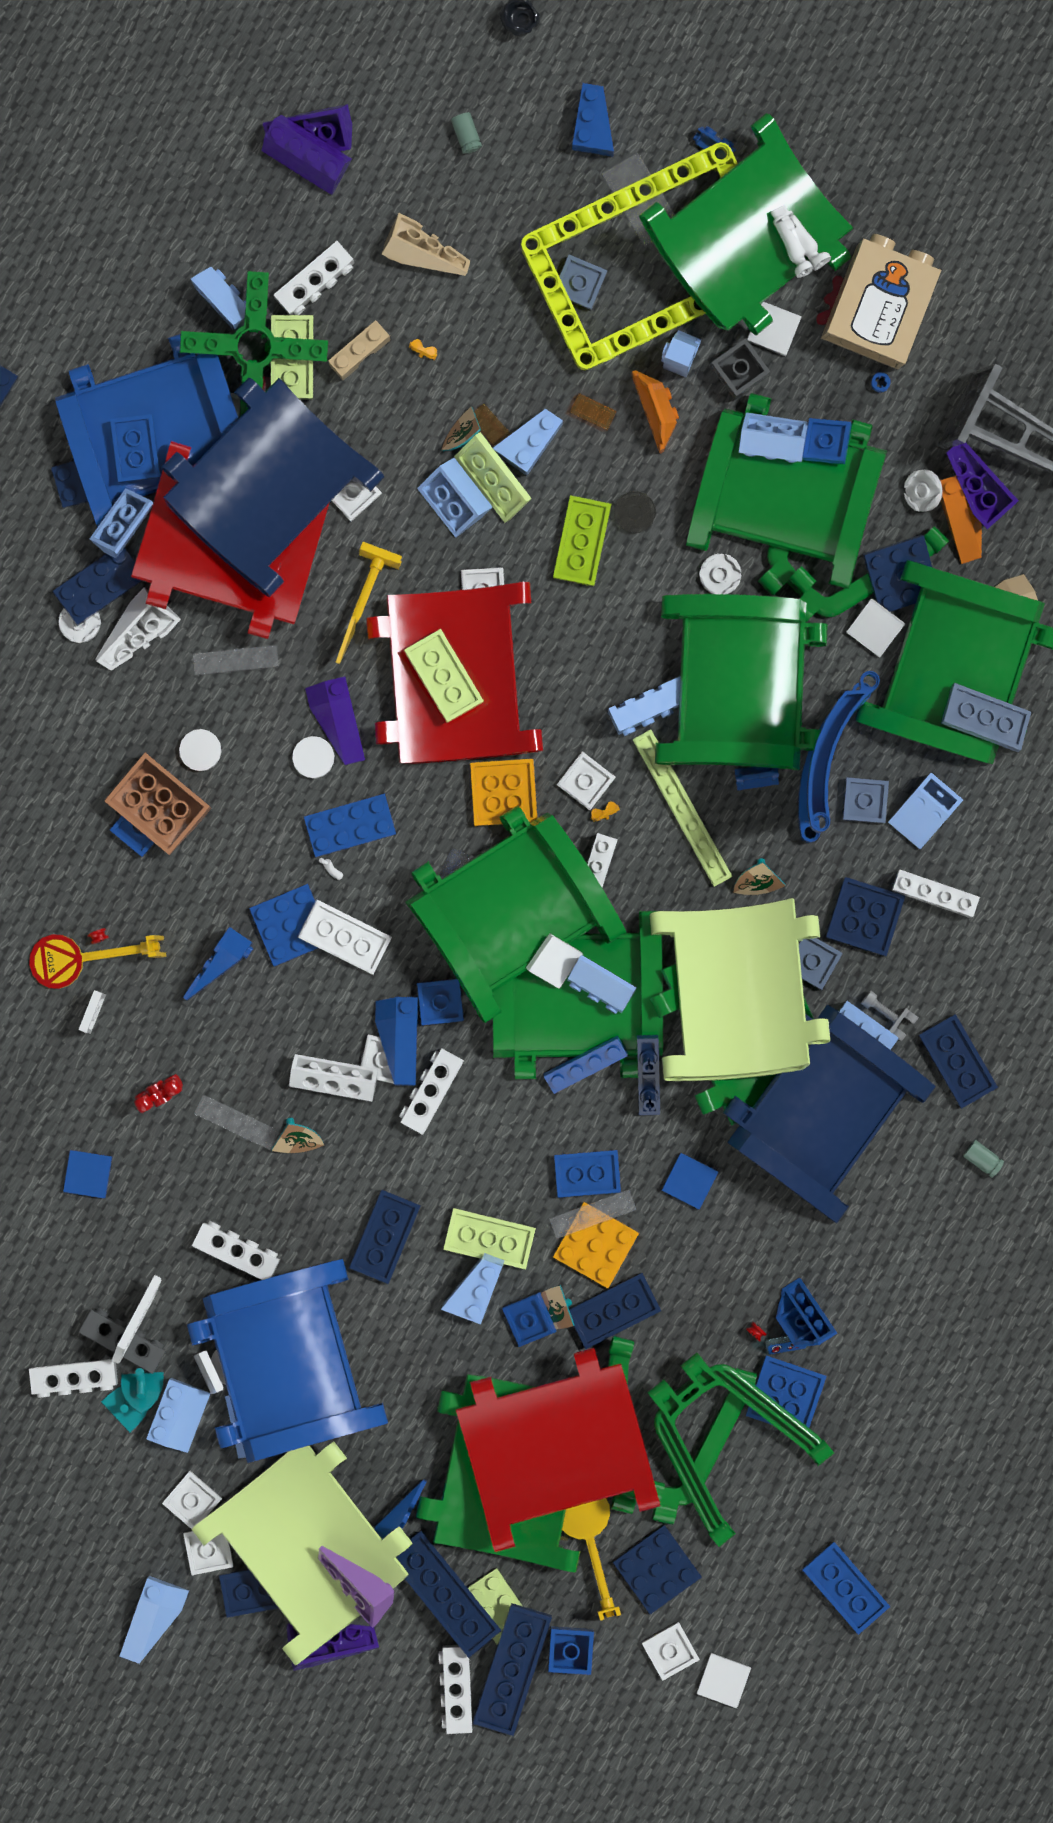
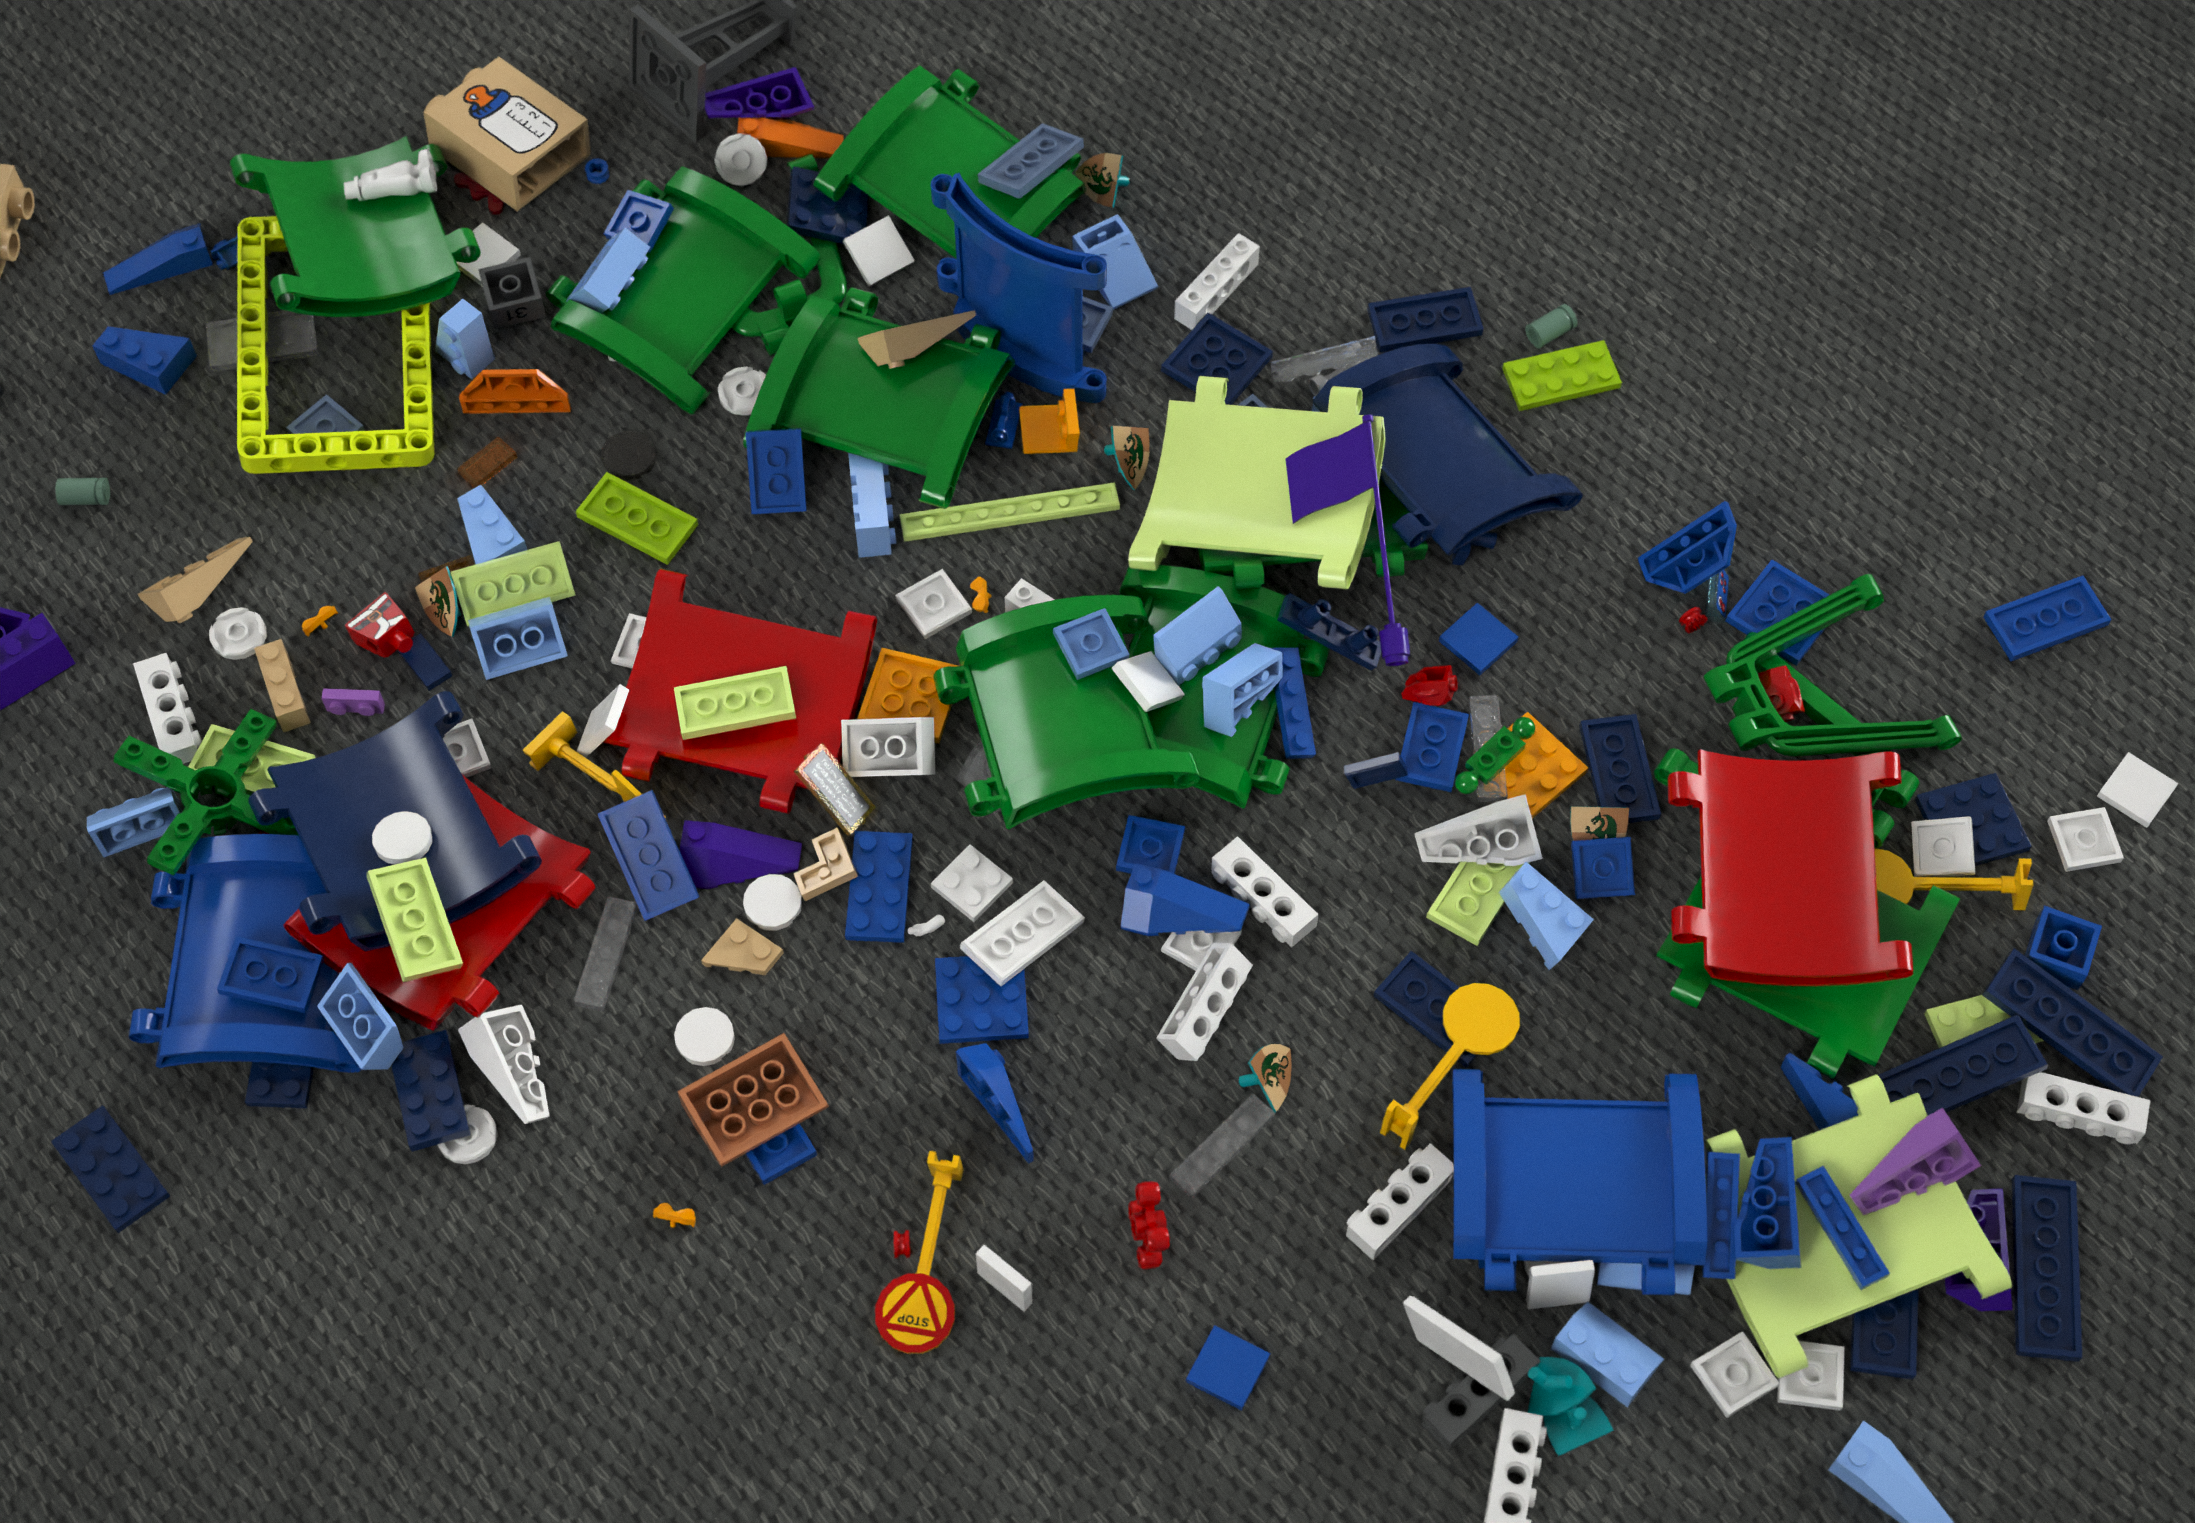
camera: 75 degrees left, 25 degrees down
none -> blue wedge [103,223,213,295]
none -> white tile [209,607,267,660]
none -> medium lavender plate [321,689,385,716]
none -> red torso [344,592,415,658]
none -> yellowish green plate [366,858,463,982]
none -> white tile [372,811,432,865]
none -> dark blue tile [398,633,452,691]
none -> white tile [577,684,629,758]
none -> blue plate [598,790,700,921]
none -> light orange piece [653,1203,696,1228]
none -> tan wing [701,918,784,975]
none -> blue plate [746,428,807,514]
none -> piece [794,743,876,836]
none -> tan plate [794,827,858,901]
none -> white slope [841,717,935,777]
none -> tan wedge [858,310,976,369]
none -> white plate [931,844,1013,922]
none -> light orange bracket [1019,389,1080,454]
none -> medium blue plate [1053,608,1130,680]
none -> shield [1075,153,1129,208]
none -> light blue wedge [1202,643,1283,737]
none -> clear plate [1271,336,1378,382]
none -> dark purple flag [1286,415,1410,667]
none -> dark blue tile [1344,752,1408,789]
none -> yellow piece [1380,983,1520,1150]
none -> red hand [1402,665,1458,706]
none -> white wedge [1414,794,1543,866]
none -> green plate [1455,717,1535,794]
none -> lime plate [1502,340,1622,411]
none -> blue plate [1702,1152,1740,1279]
none -> blue wedge [1734,1137,1801,1269]
none -> red hand [1758,665,1805,722]
none -> blue plate [1795,1166,1890,1290]
none -> white tile [1911,816,1975,877]
none -> dark blue plate [2012,1175,2082,1362]

